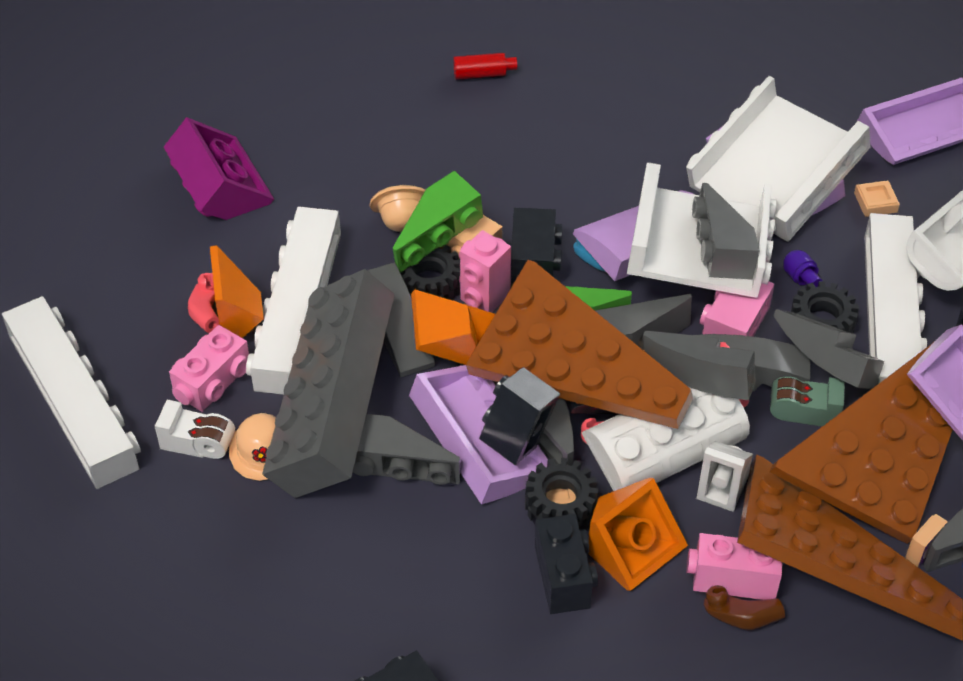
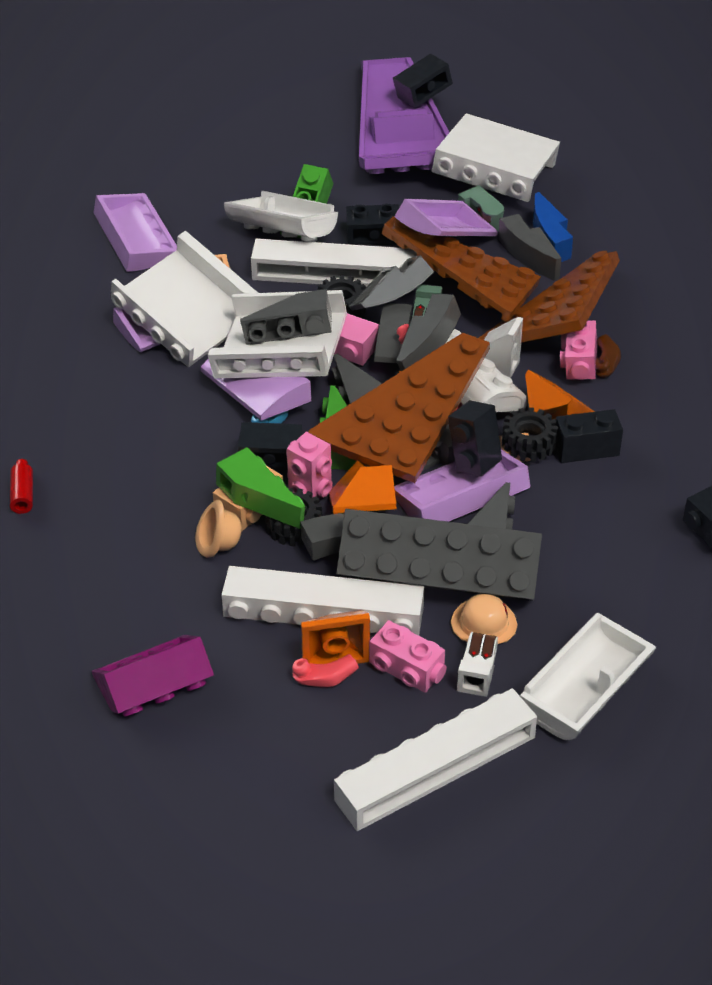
camera: 90 degrees left, 5 degrees down
light nougat tile [905,514,947,567] -> none
none -> white container [520,613,656,740]

